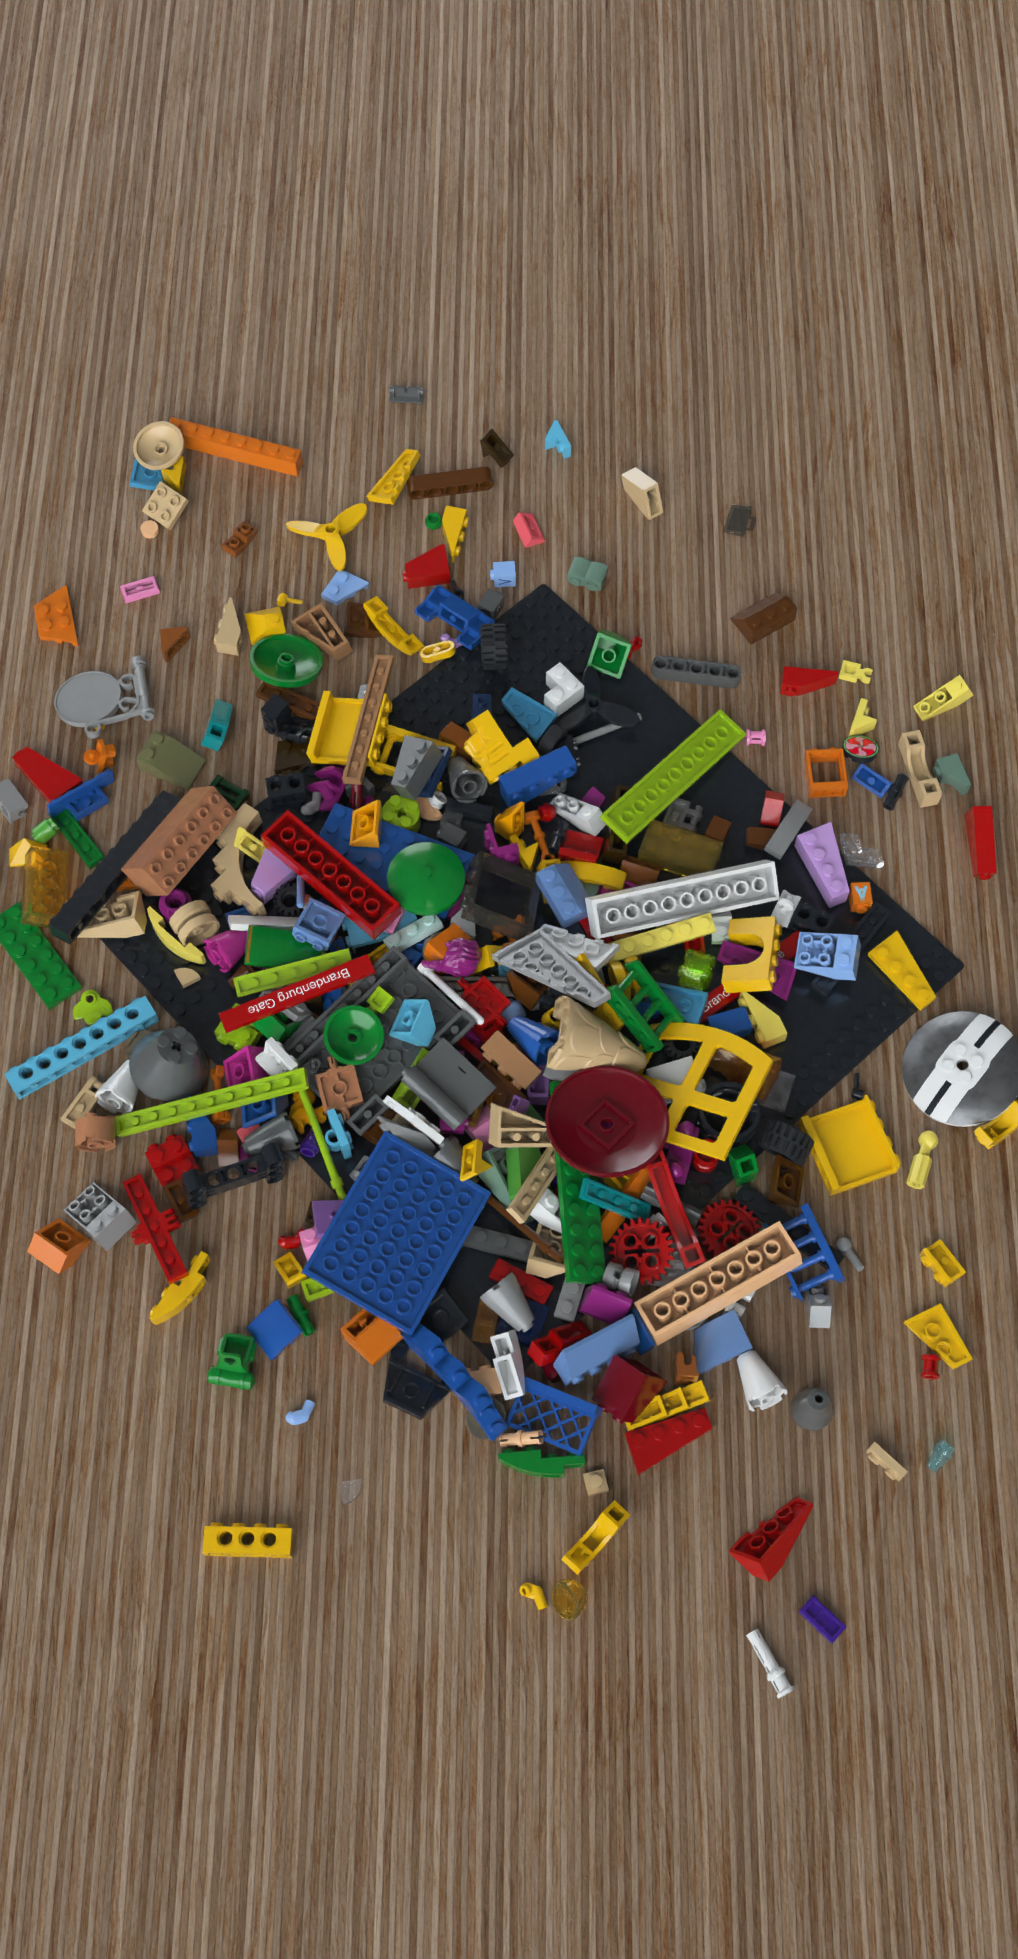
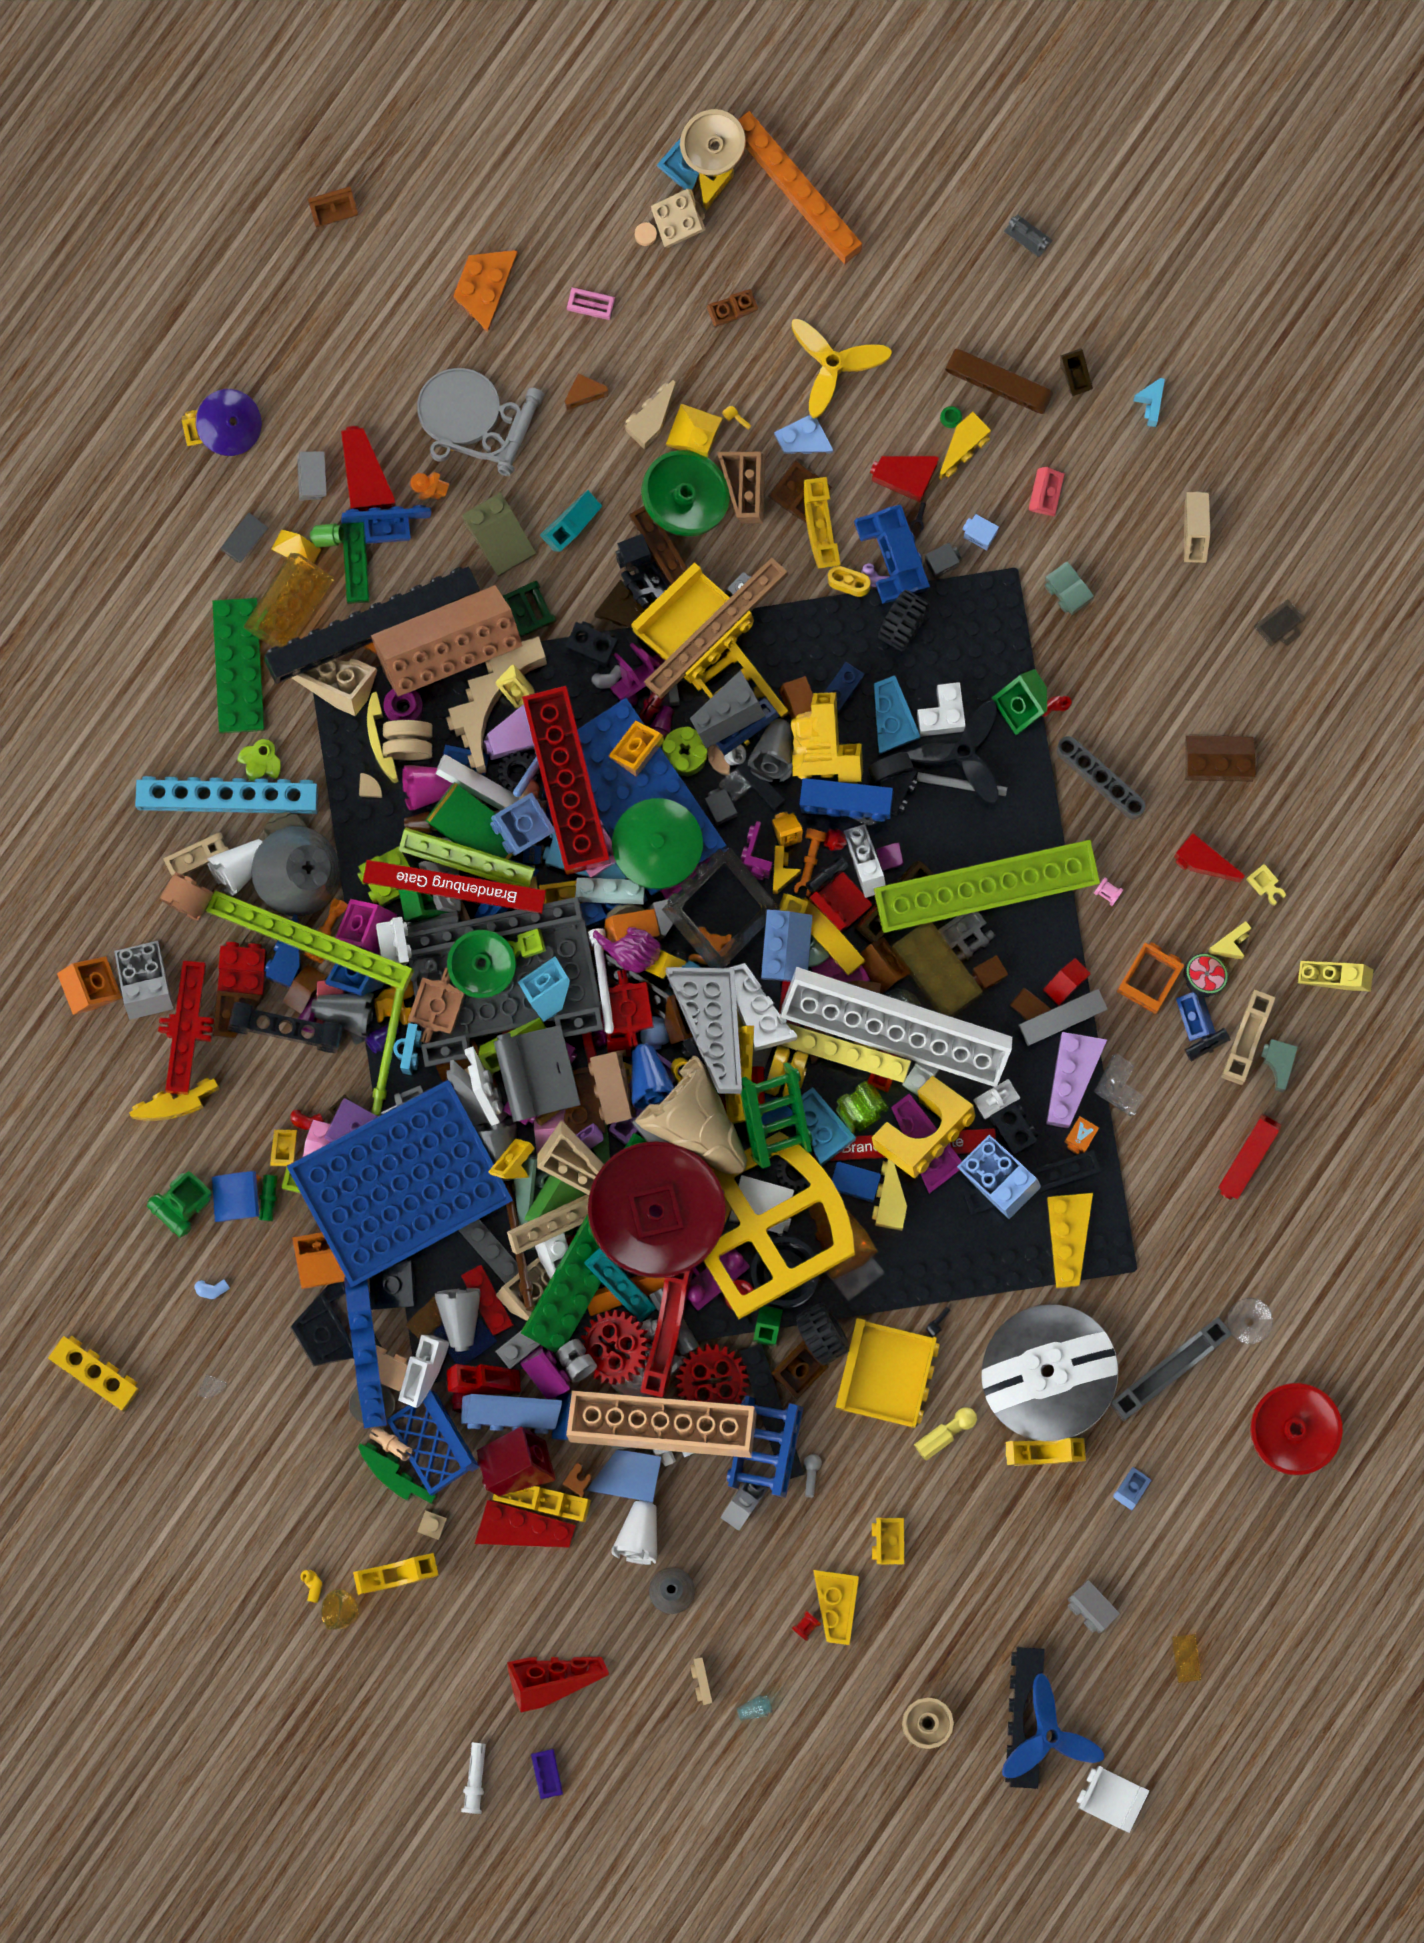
camera: 35 degrees right, 15 degrees up
yellow wing [366,449,421,505] -> none

